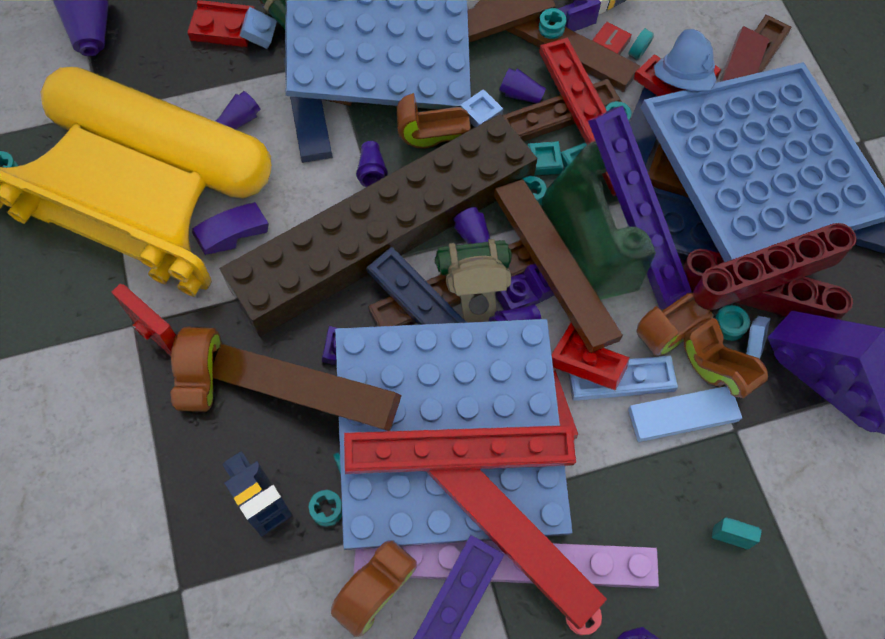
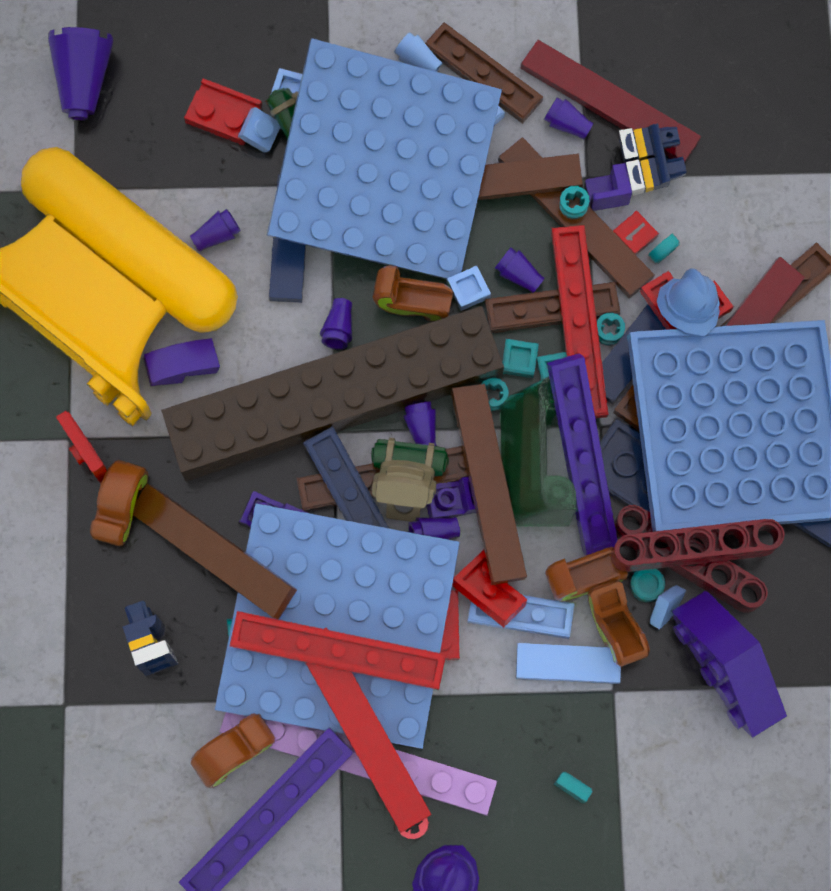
camera: 15 degrees right, 10 degrees up
teal bush [309,490,342,527] -> none

